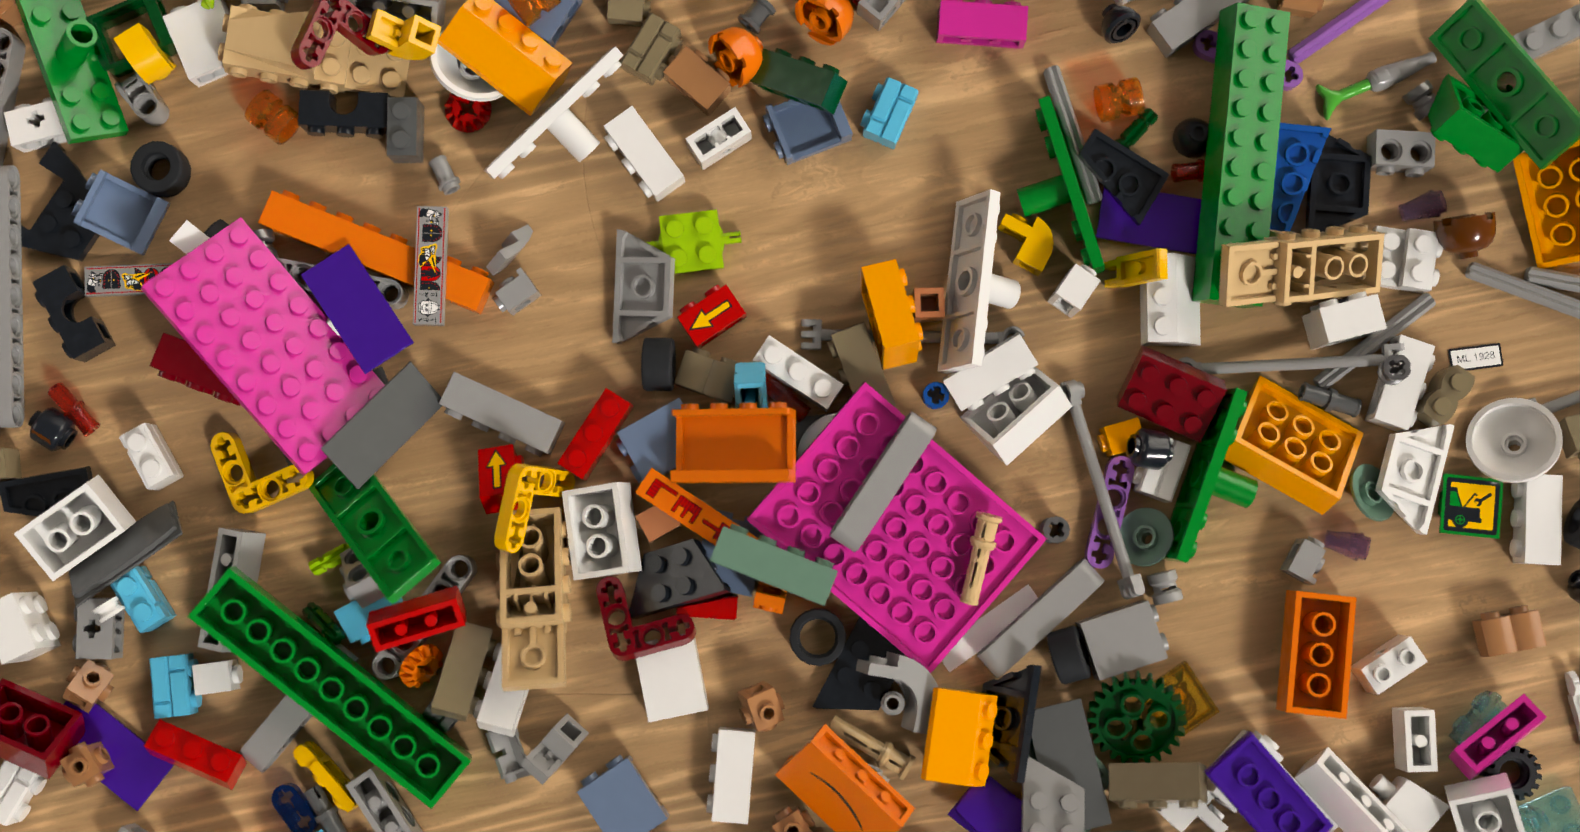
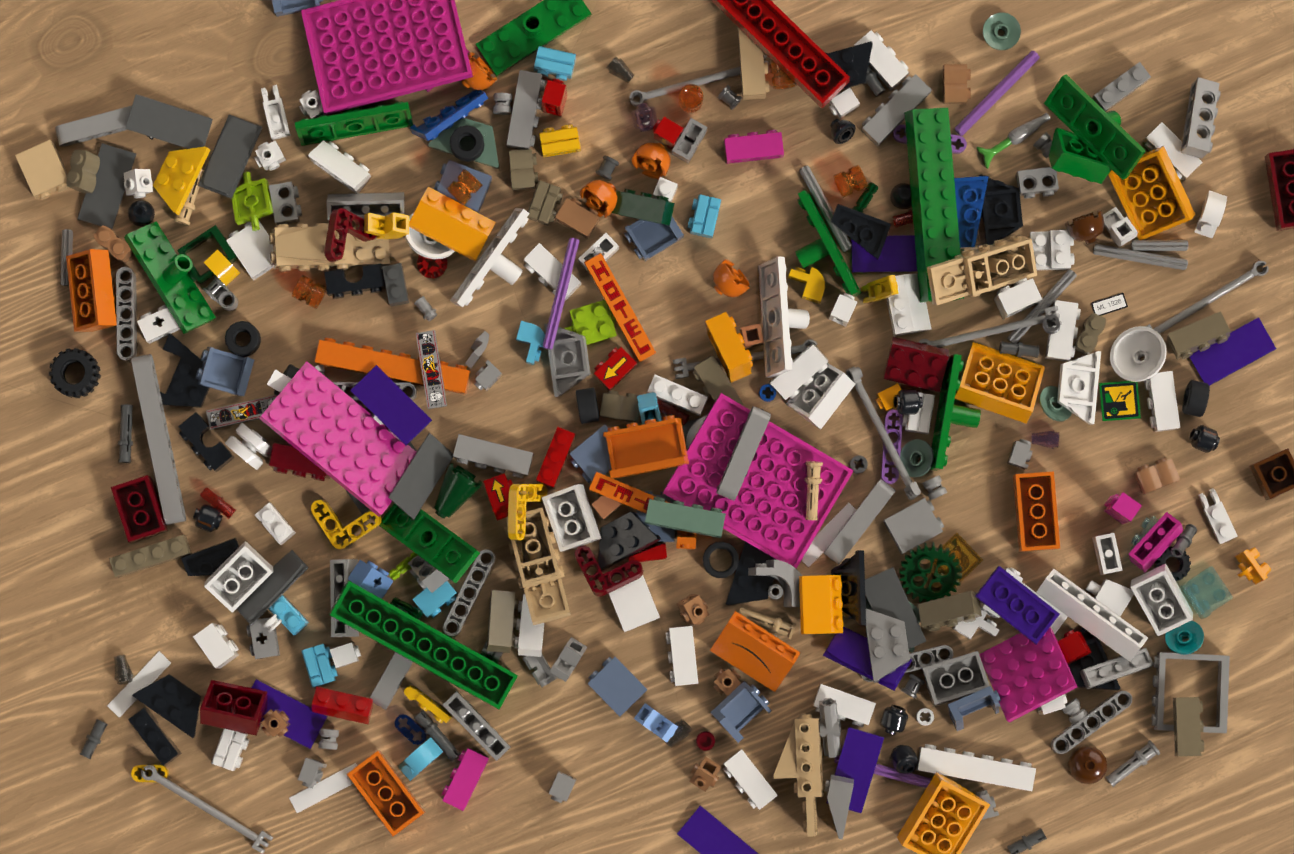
camera: 10 degrees left, 0 degrees up
medium nougat brick [62,659,114,713] -> none
red brick [366,585,467,652] -> none
orange gear [399,644,443,688] -> none
black tyre [1047,626,1091,684] -> none
white brick [1351,635,1428,695] -> none
cone [1399,189,1447,222] -> none
none -> white wheel [225,423,272,470]
none -> light grey wheel [318,729,339,750]
none -> medium blue brick [348,560,393,599]
none -> dark green cone [434,463,483,519]
none -> medium azure brick [516,321,545,365]
none -> medium lavender axle [543,238,579,350]
none -> orange tile [584,253,656,362]
none -> white brick [653,177,678,202]
none -> orange cylinder [713,259,750,297]
none -> white brick [1103,207,1137,247]
none -> dark pink brick [1104,492,1142,524]
none -> dark grey pin [1171,524,1197,558]

